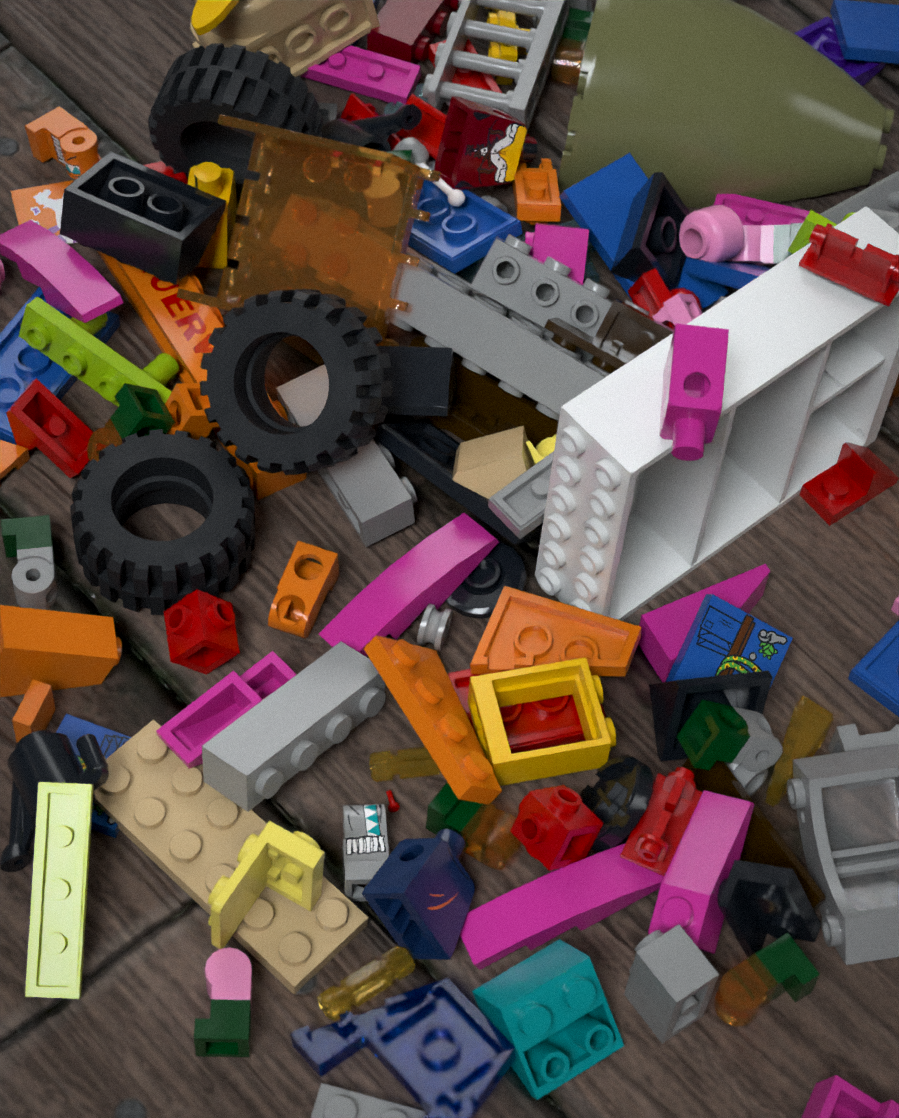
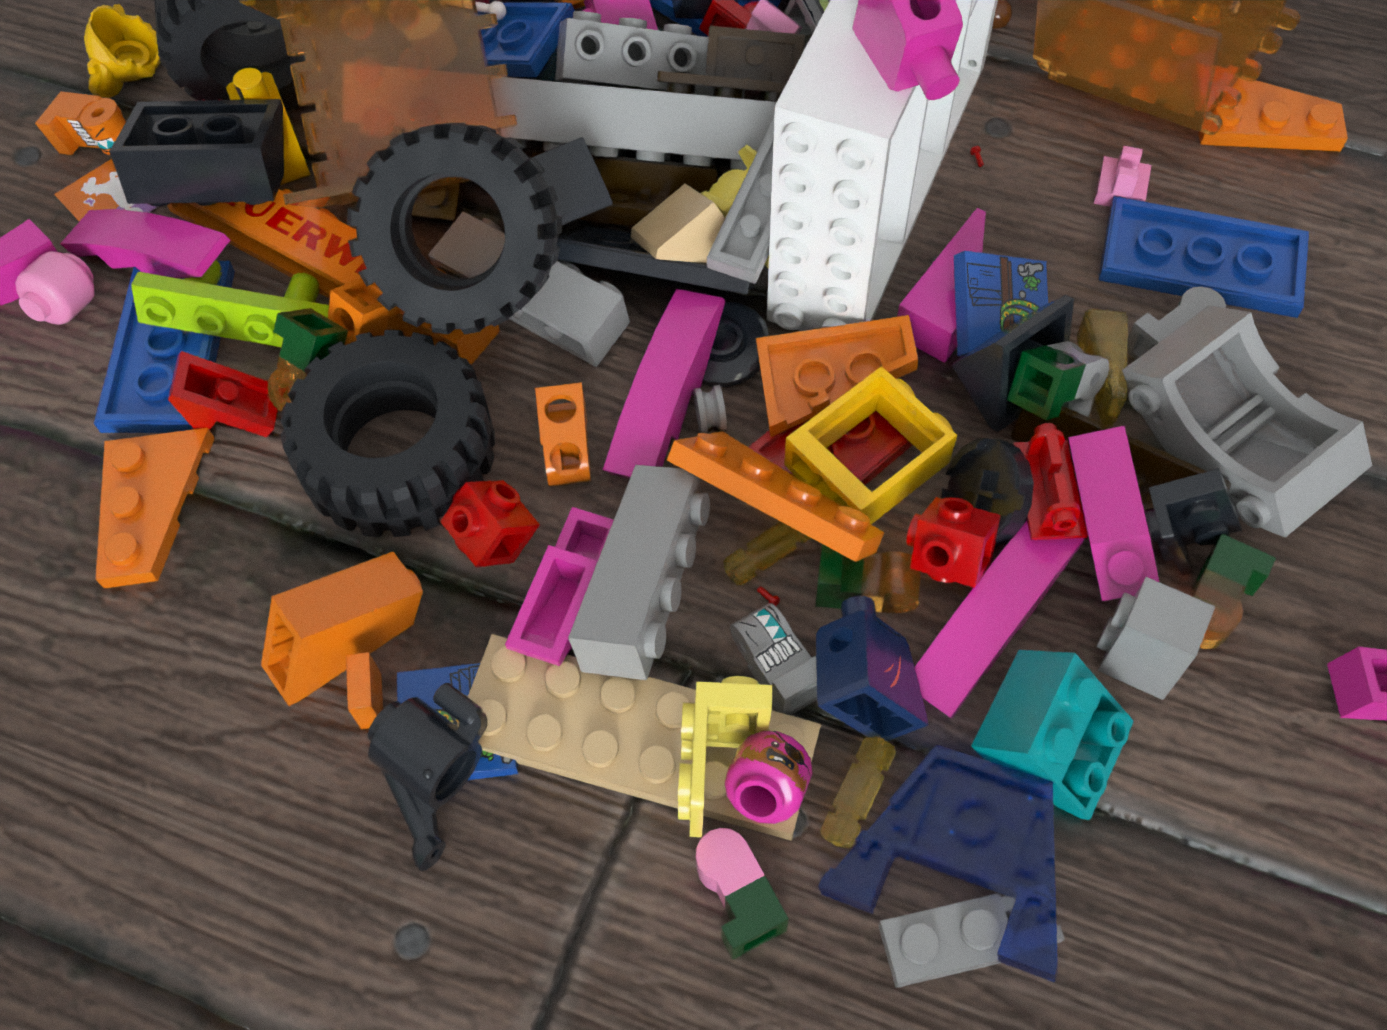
camera: 20 degrees left, 5 degrees up
leg [1,515,58,610] -> none
tile [25,782,94,999] -> none
red slope [800,442,898,526] -> none
none -> yellow hair [84,4,161,98]
none -> dark pink head [725,731,812,824]
none -> red piece [970,146,984,167]

